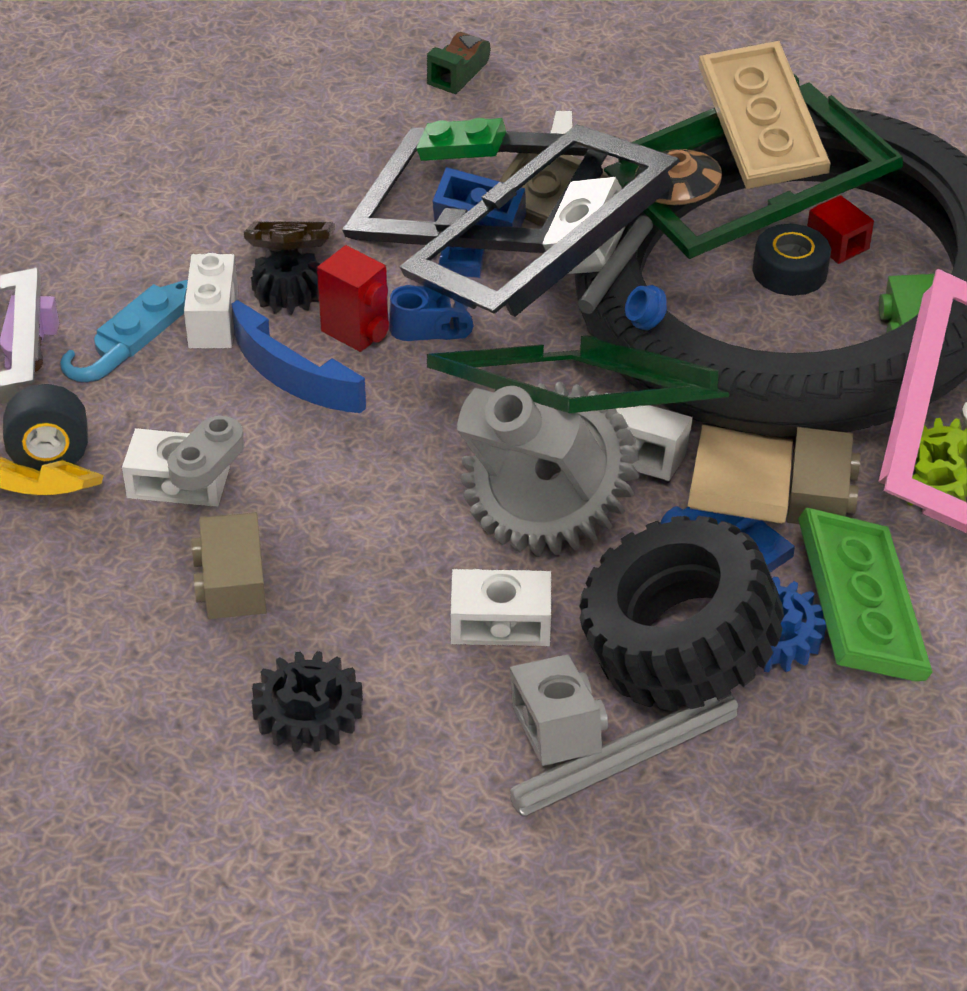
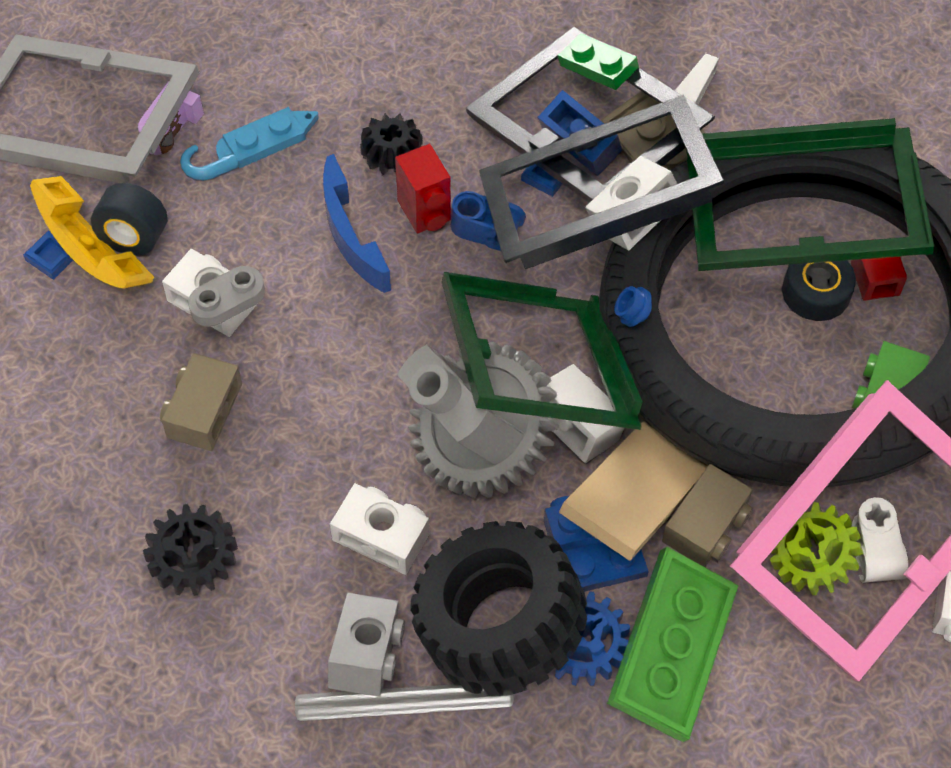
camera: 25 degrees right, 15 degrees up
white brick [184,253,238,348] -> none
dark brown tile [244,221,335,250] -> none
dark grey bar [578,216,653,314] -> none
dish [635,149,722,205] -> none
tan tile [699,41,830,189] -> none

